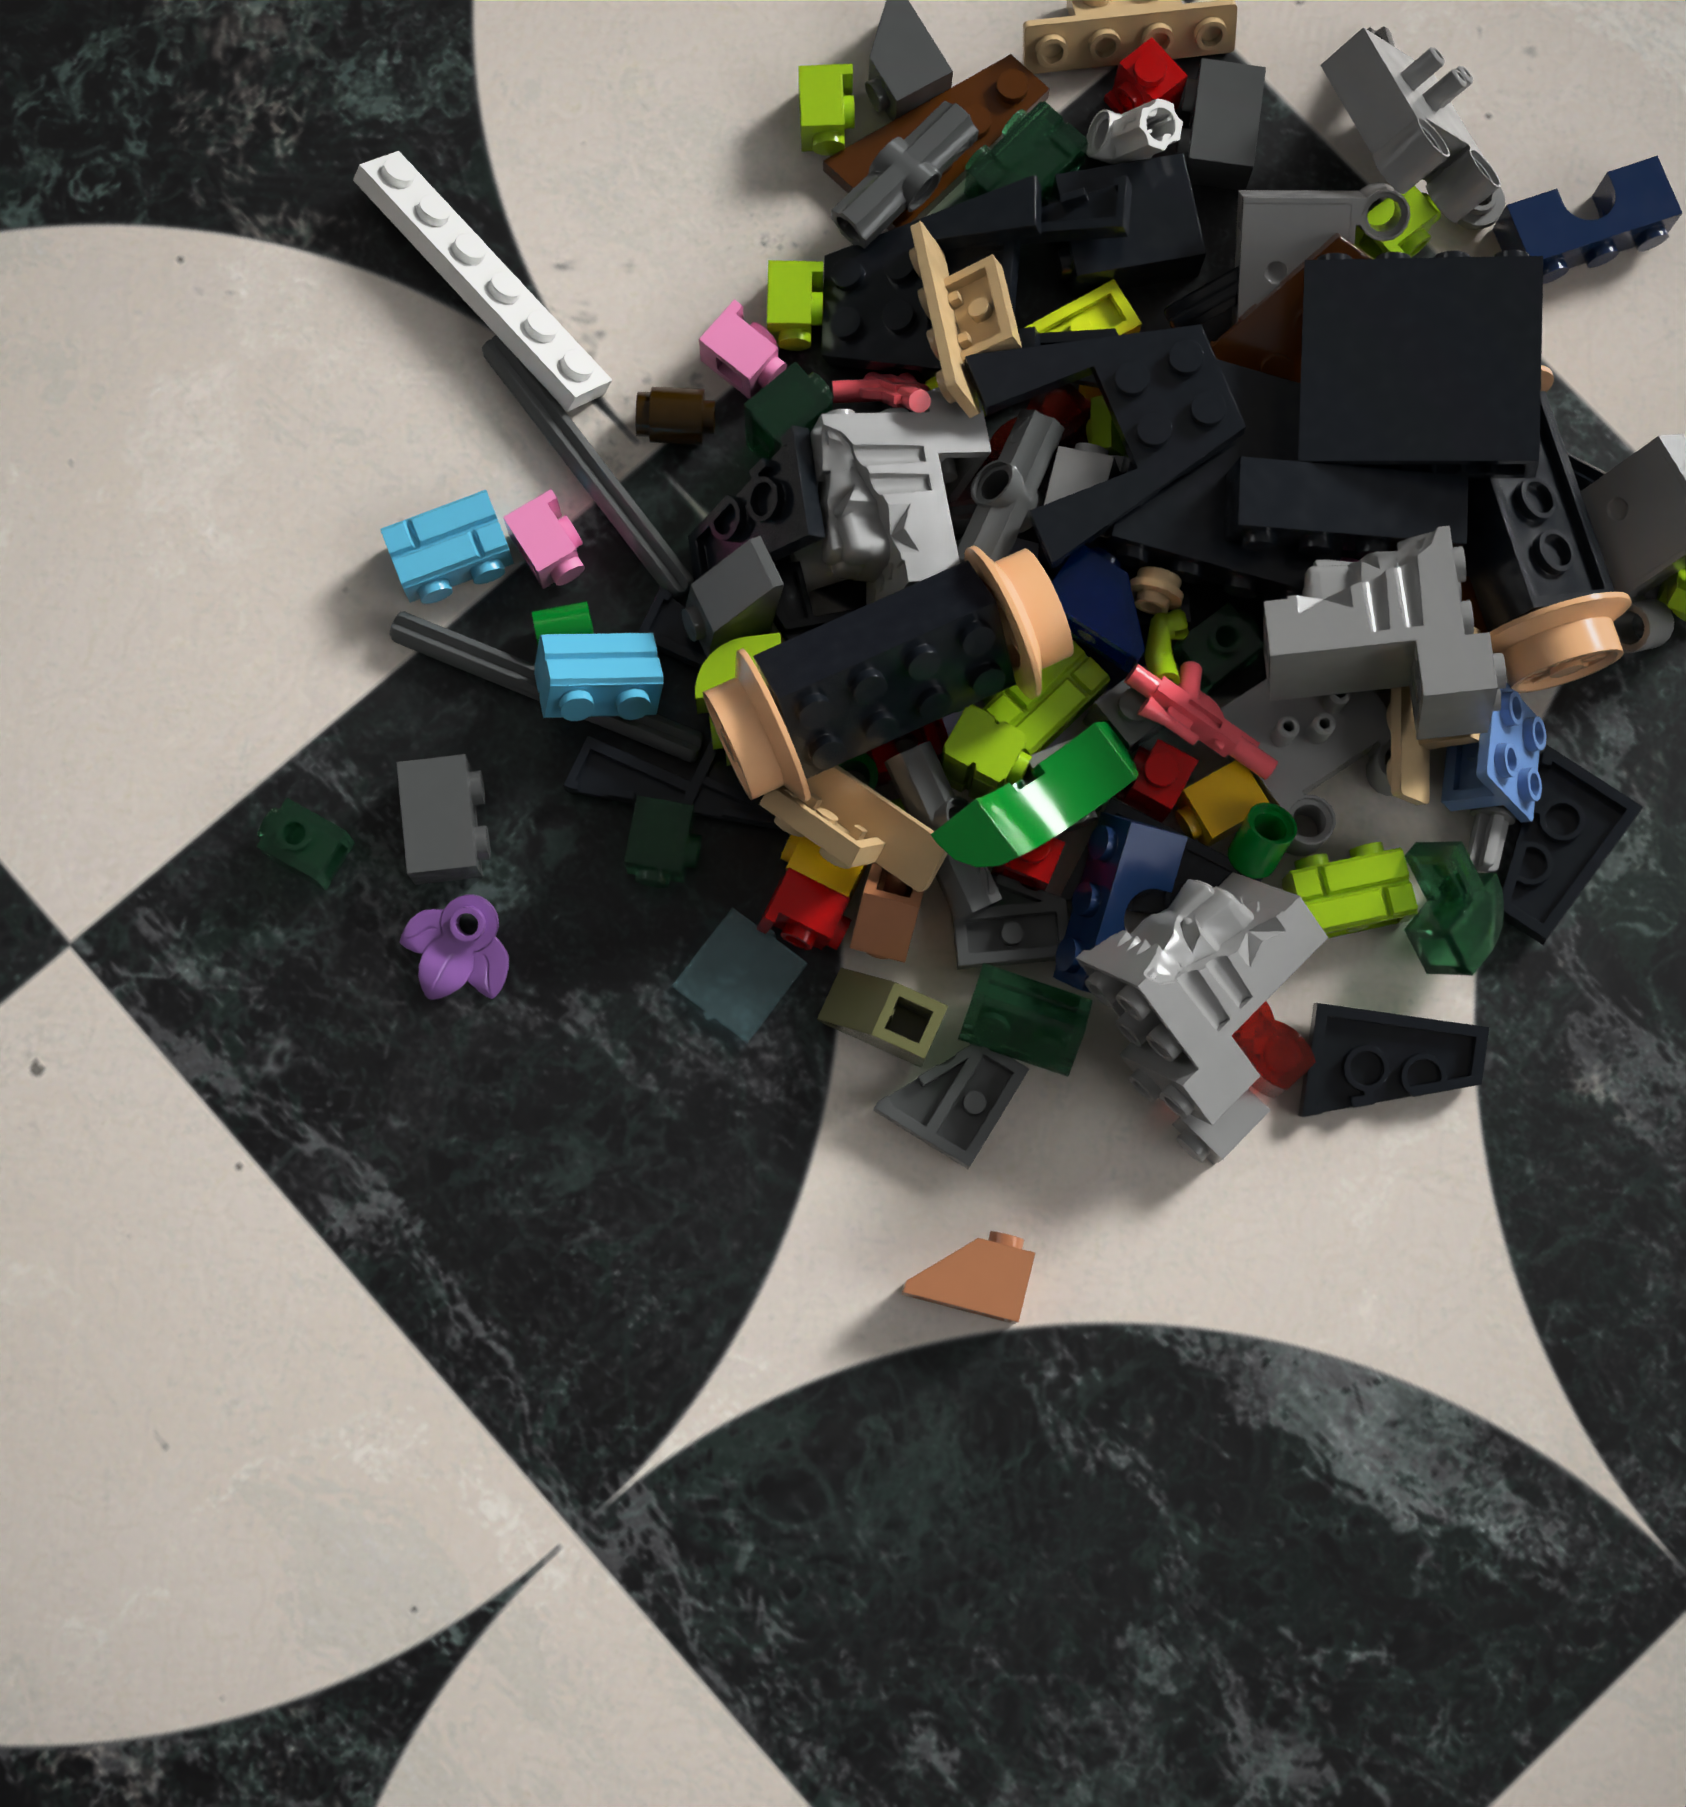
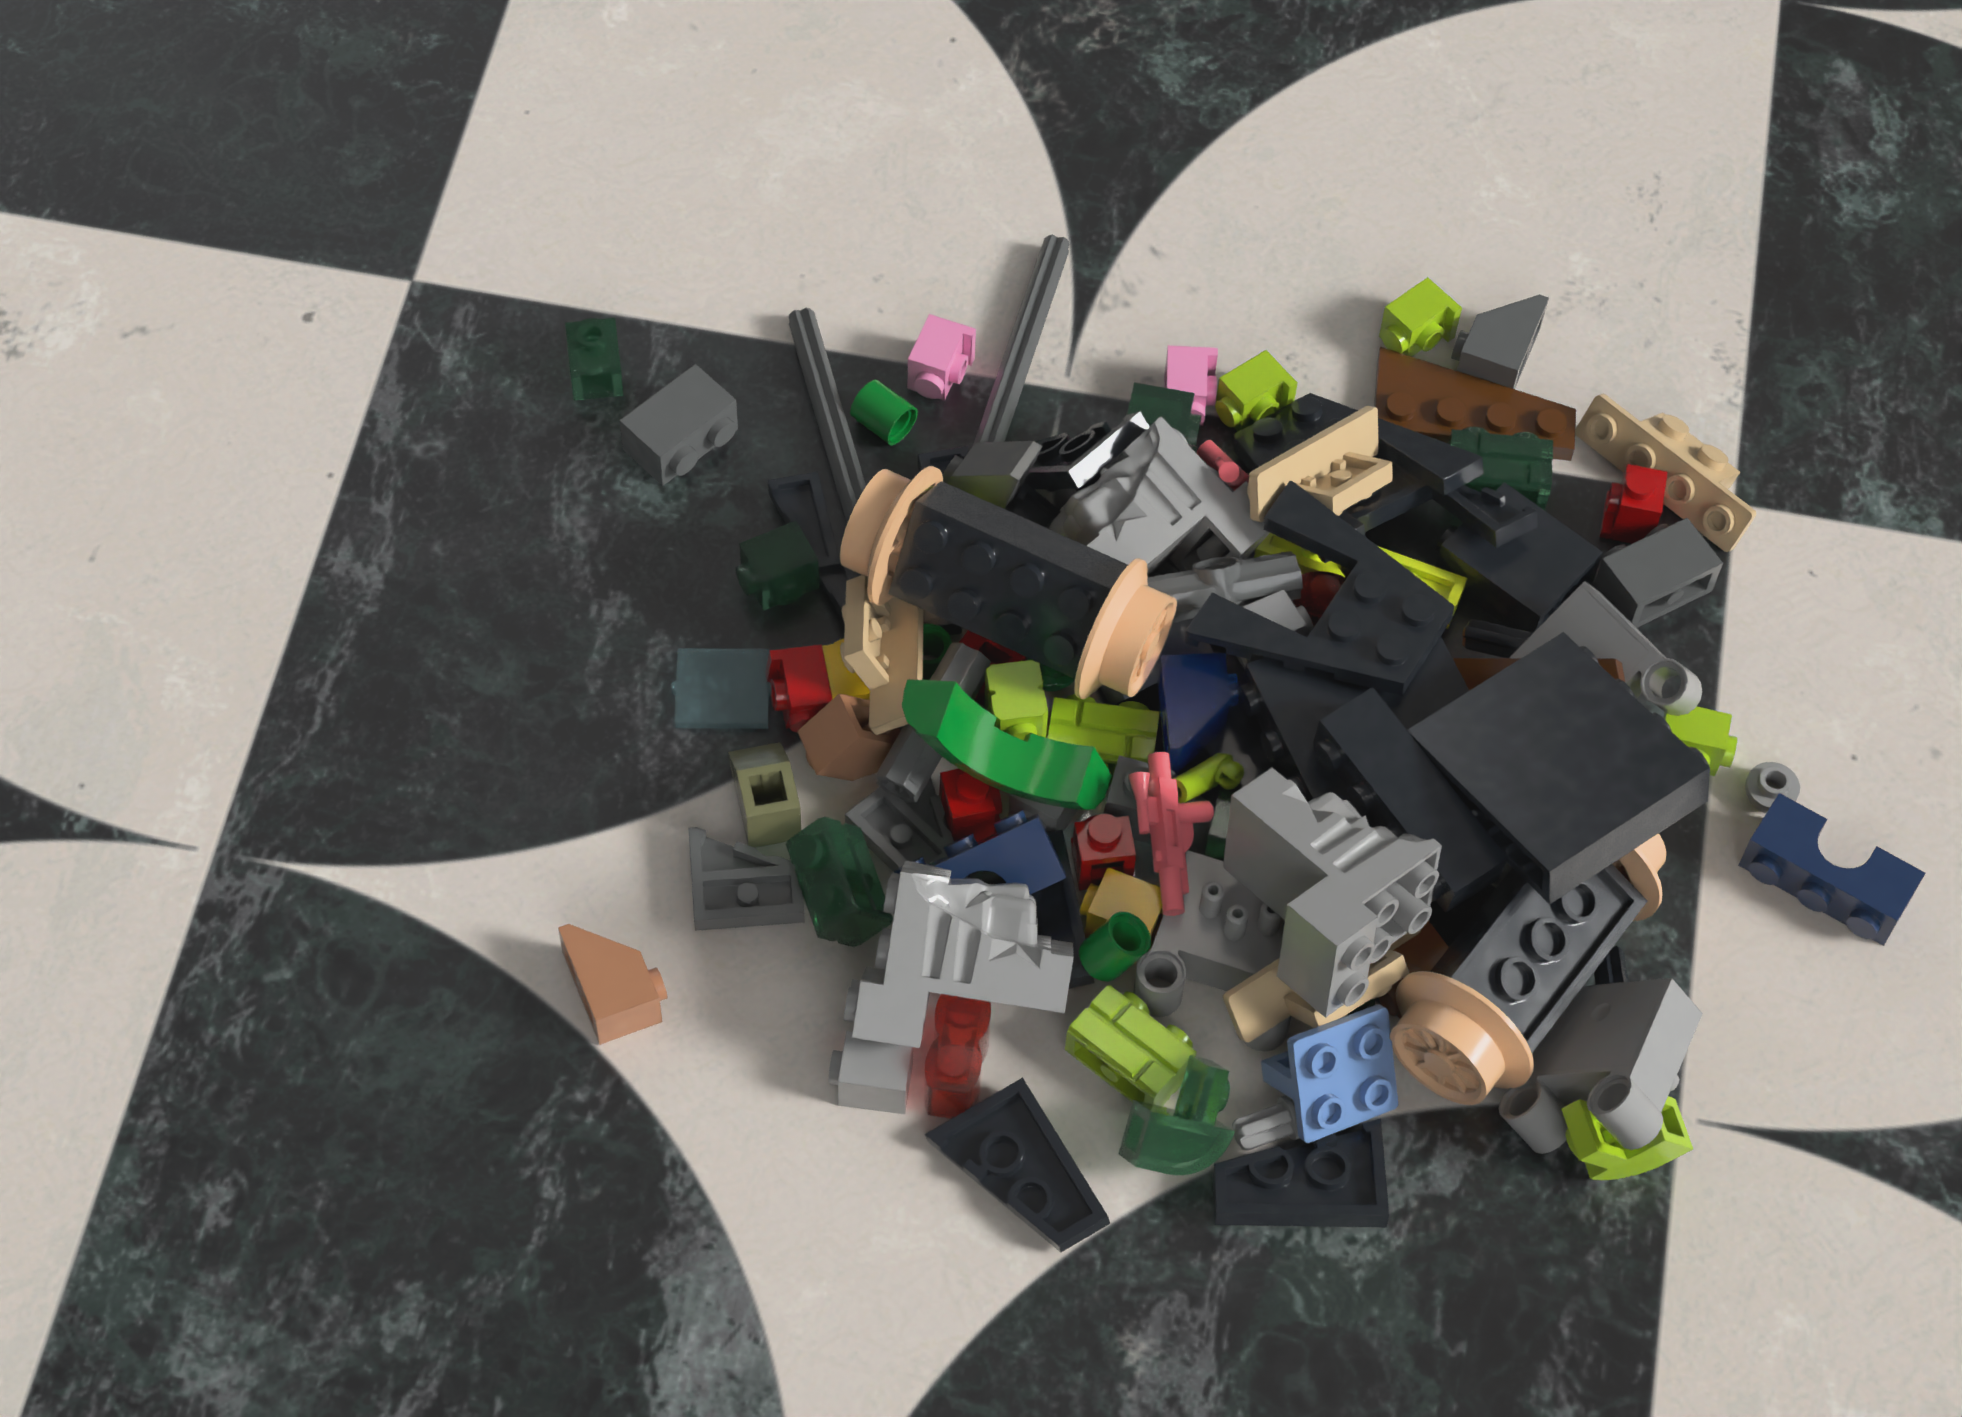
camera: 55 degrees right, 20 degrees down
white plate [353,151,612,412] -> none
medium azure brick [380,490,514,604] -> none
medium lavender plate [400,894,509,1000] -> none
medium azure brick [534,633,664,721] -> none
dark brown brick [635,387,716,445] -> none
dark grey piece [831,101,979,249] -> none
white piece [1085,98,1183,165] -> none
tan plate [1126,566,1184,615] -> none
light grey piece [1320,26,1501,223] -> none

